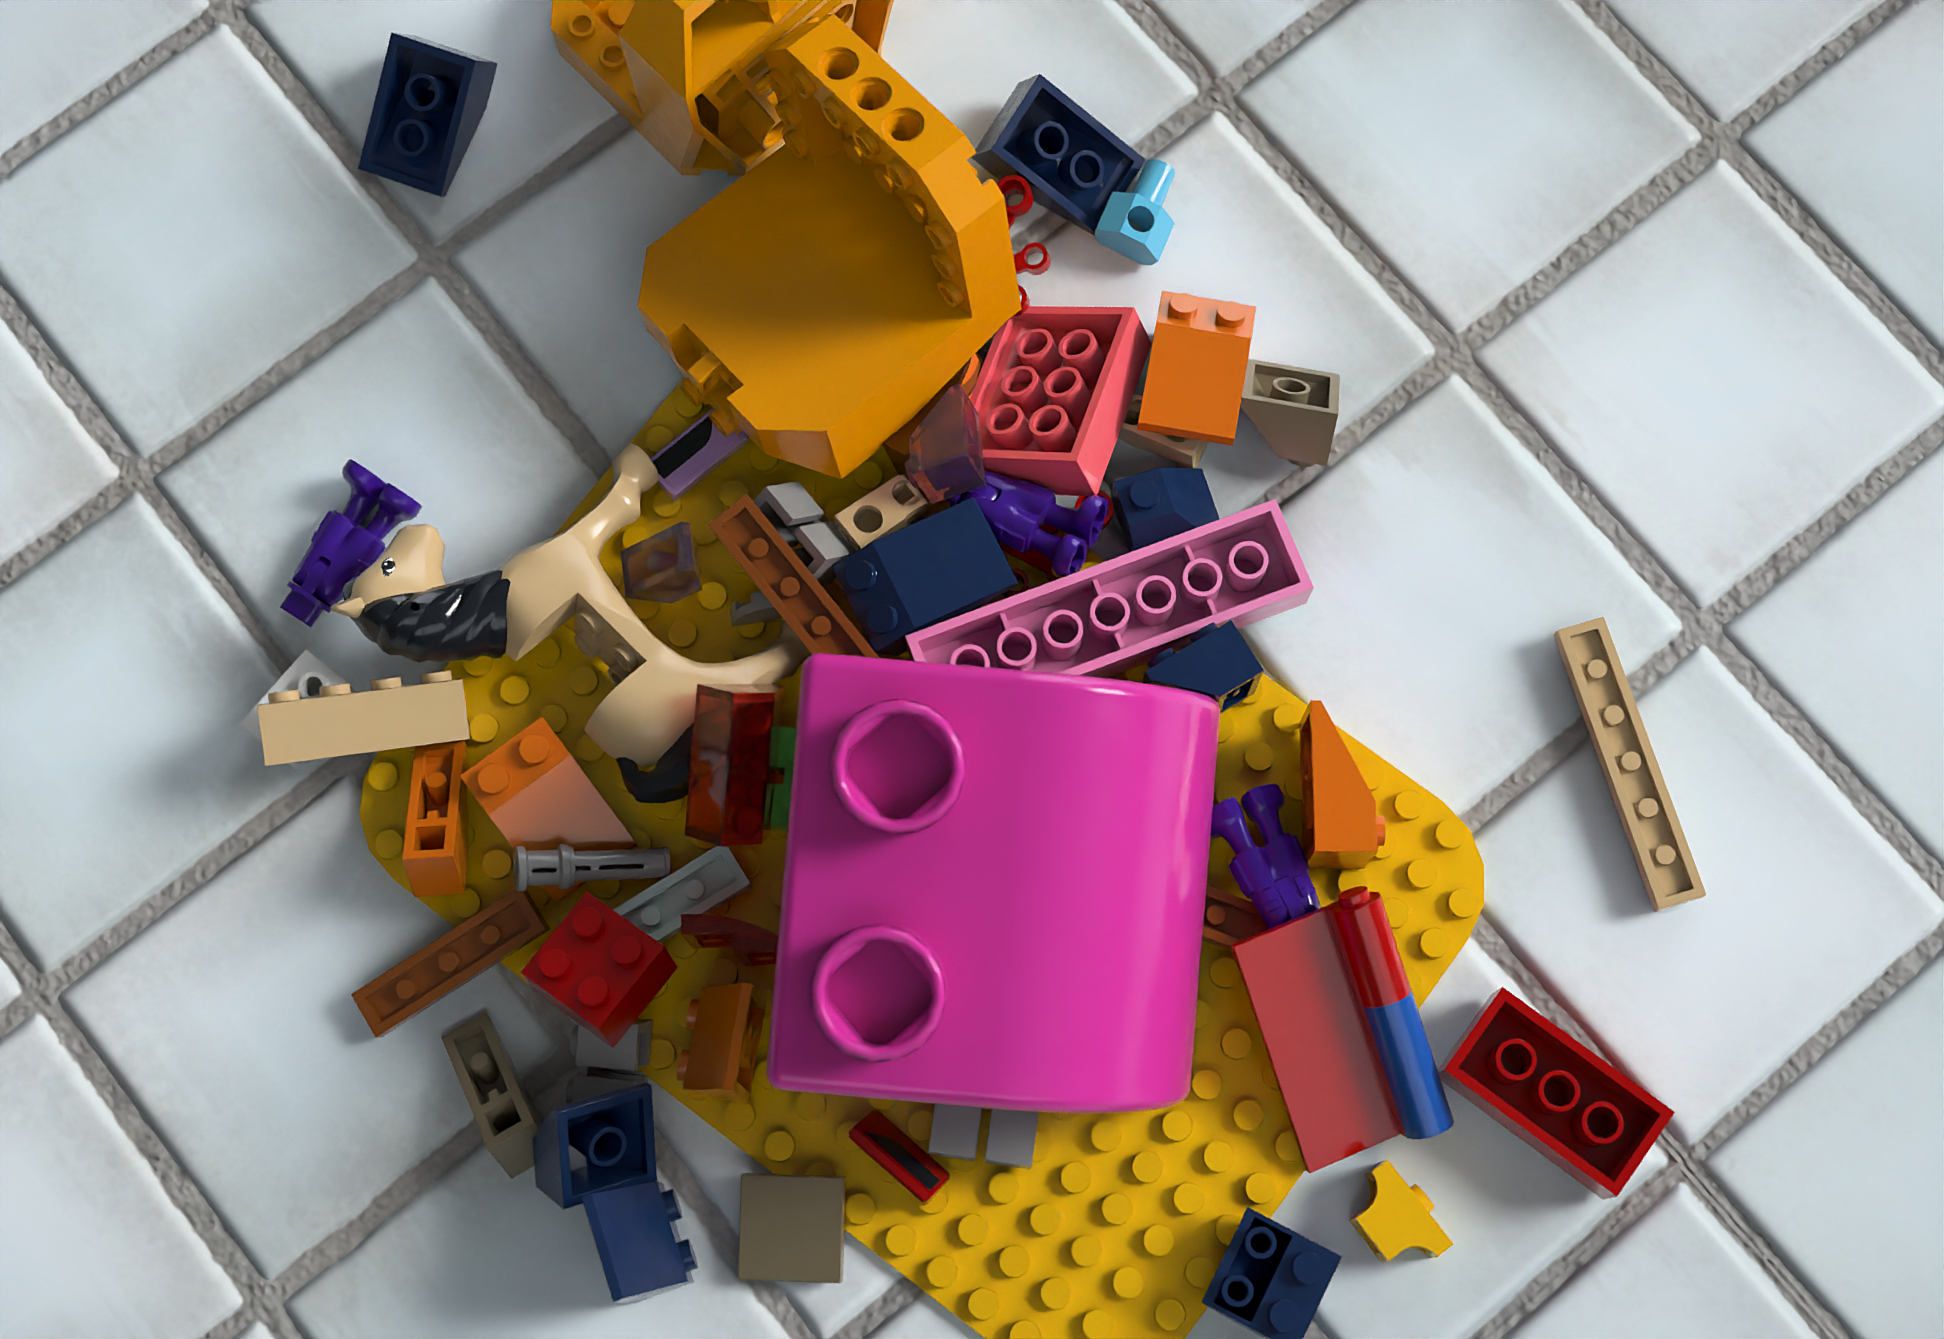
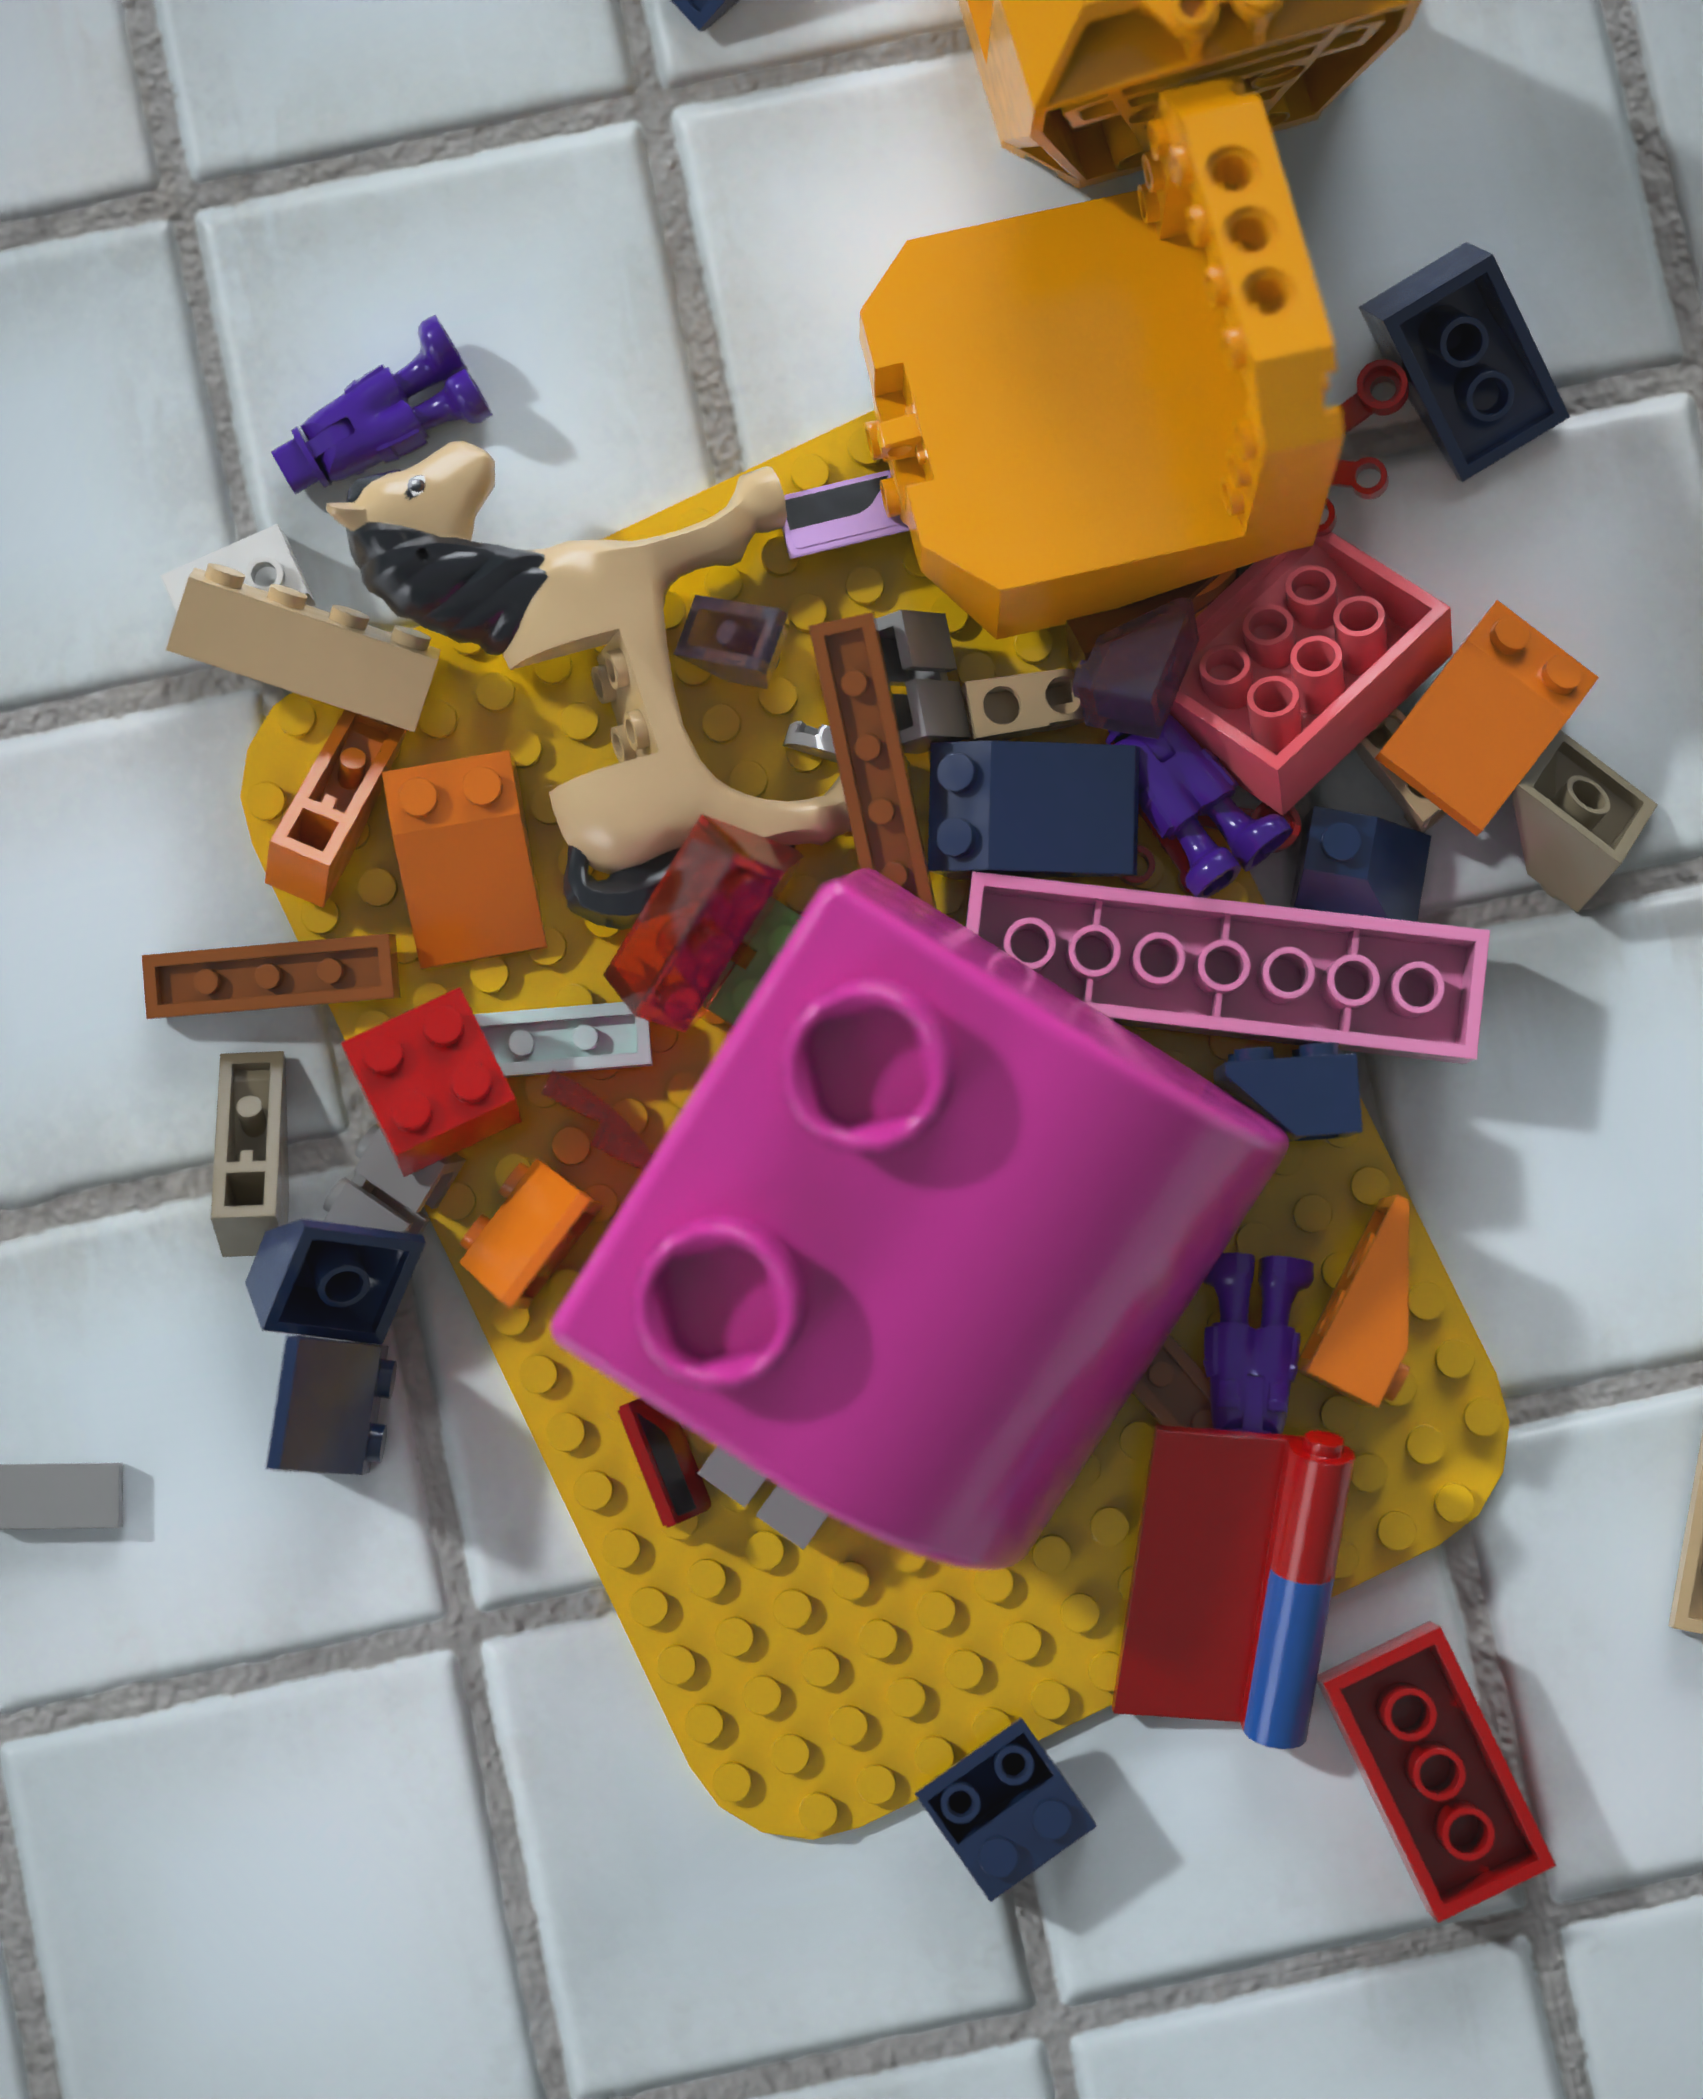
camera: 25 degrees right, 10 degrees up
light grey pin [514,844,671,891] -> none
dark tan tile [738,1173,846,1283] -> none
medium azure piece [1095,159,1175,266] -> none
yellow brick [1349,1159,1453,1262] -> none

